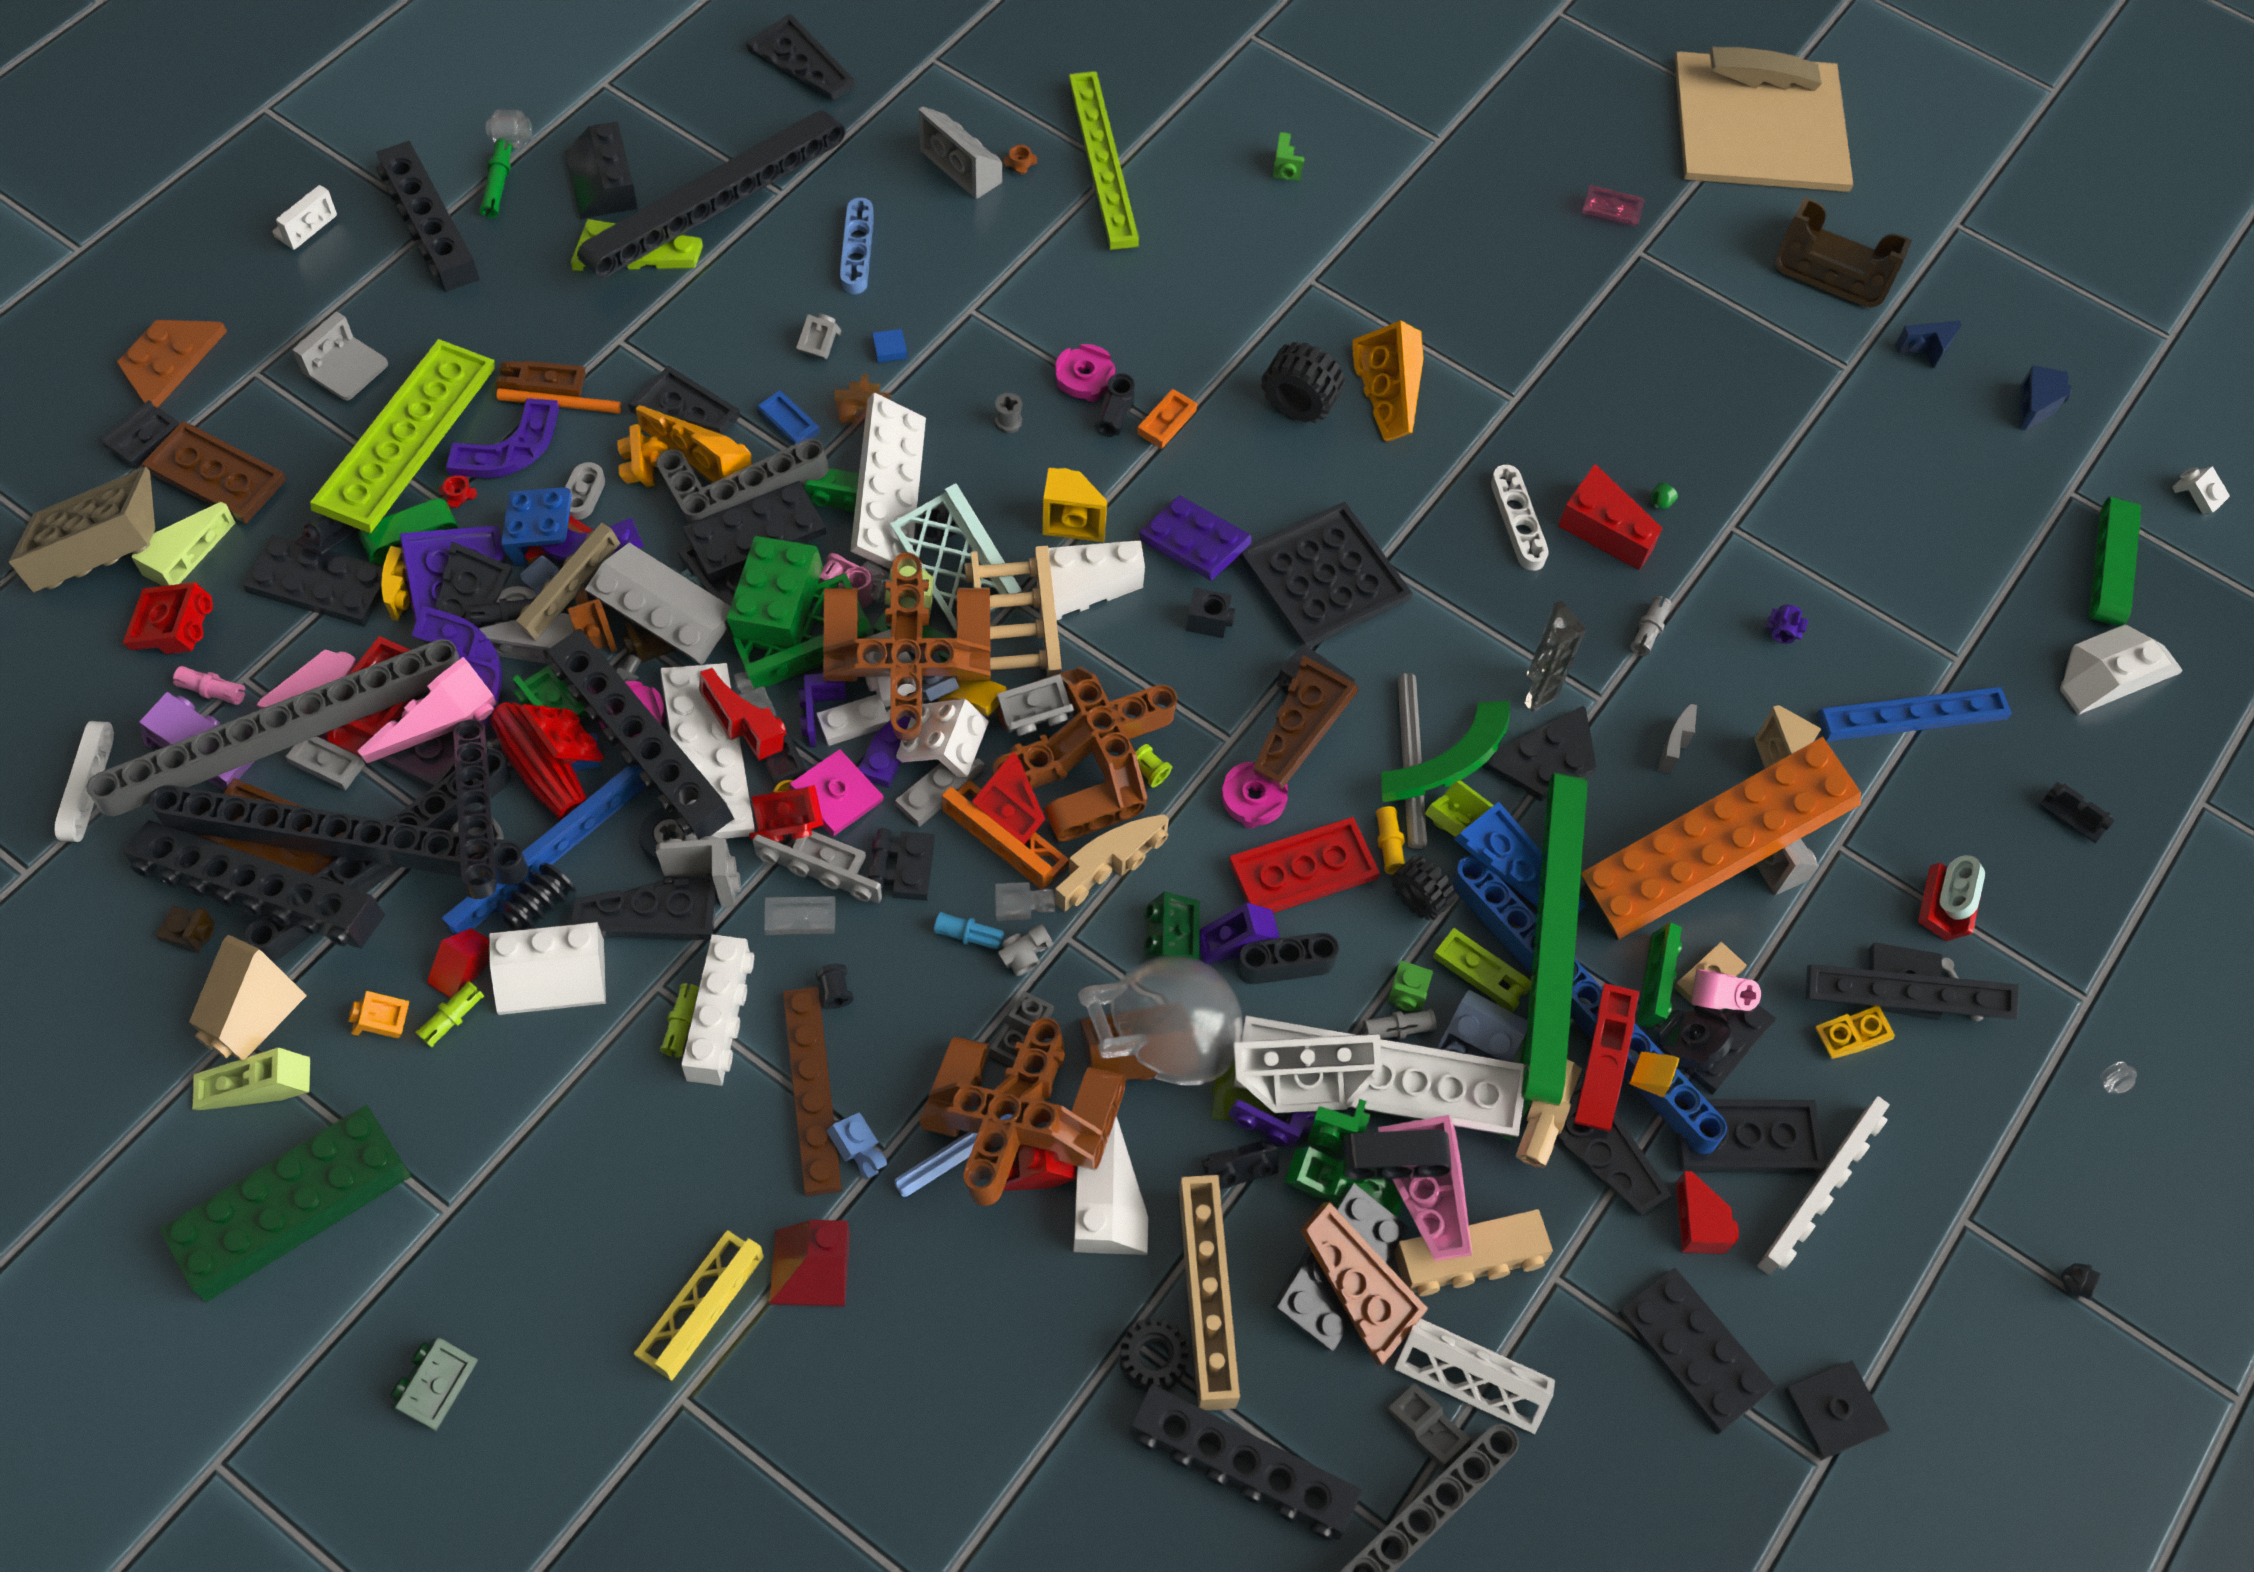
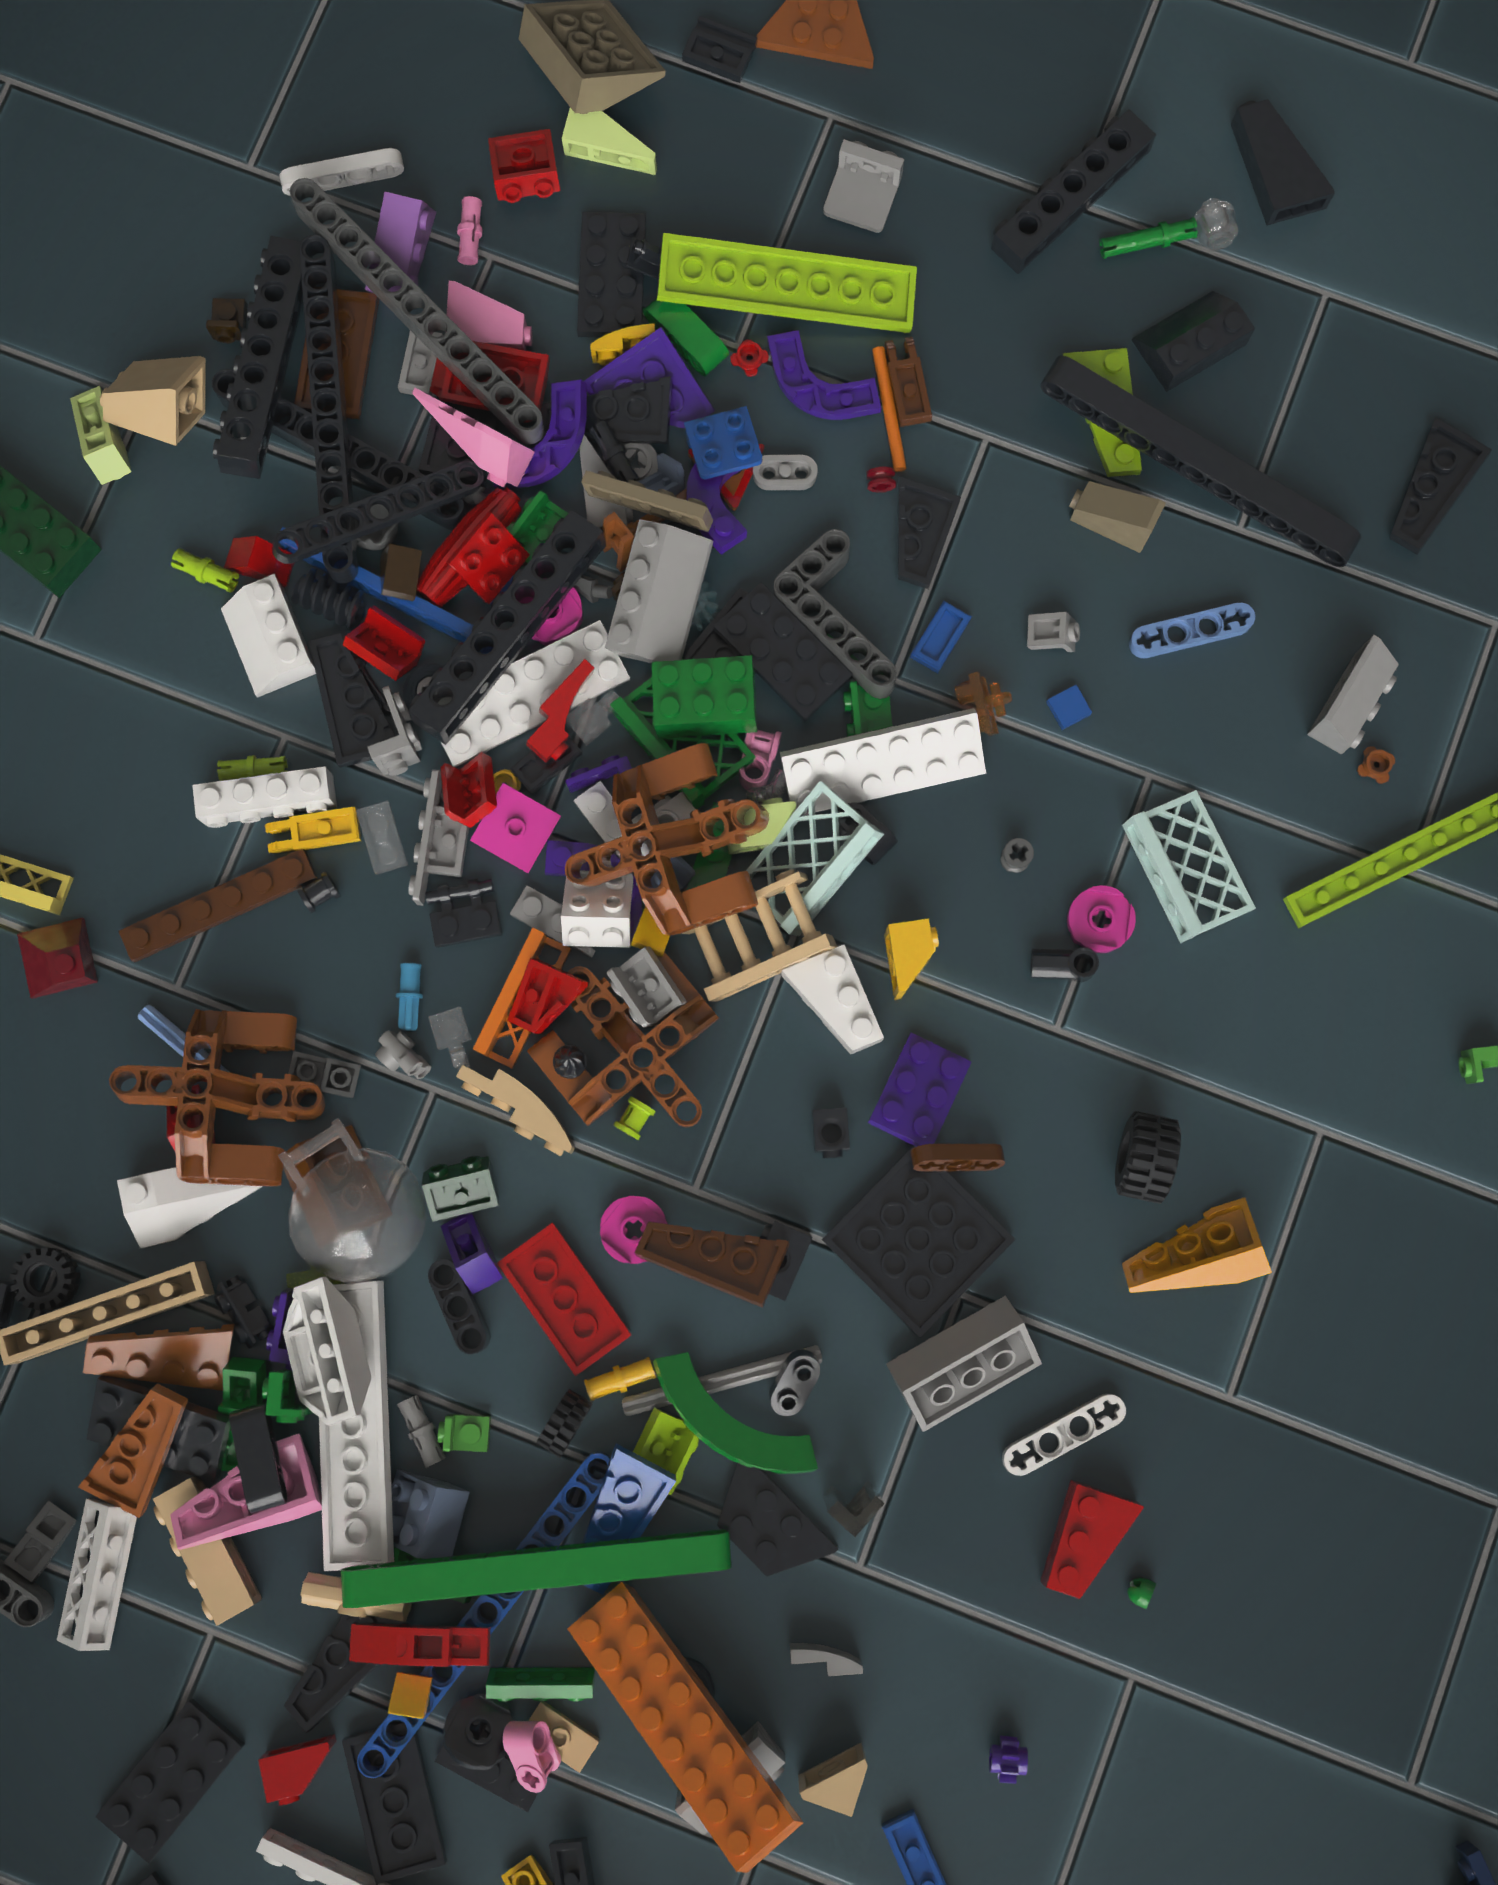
camera: 80 degrees right, 20 degrees up
reddish brown plate [142,421,287,524] -> none
white bracket [273,185,337,250] -> none
light orange bracket [348,991,409,1039] -> none
light orange hips [617,424,669,488] -> none
light orange wedge [635,405,752,483] -> none
medium blue plate [826,1112,887,1180] -> none
orange plate [1137,389,1197,449] -> none
lime plate [1433,928,1531,1013] -> none
light grey pin [1630,596,1672,656] -> none
none -> dark orange wing [83,1324,235,1391]
none -> yellow hinge [265,807,361,854]
none -> red bracket [343,606,425,681]
none -> dark brown slope [380,544,422,601]
none -> black plate [553,1044,587,1079]
none -> black plate [769,1349,820,1416]
none -> dark red bush [866,466,896,493]
none -> light grey slope [886,1296,1042,1432]
none -> reddish brown beam [911,1144,1005,1171]
none -> dark tan slope [1069,481,1166,553]
none -> light aqua fence [1122,790,1256,943]
none -> black slope [1231,99,1335,226]

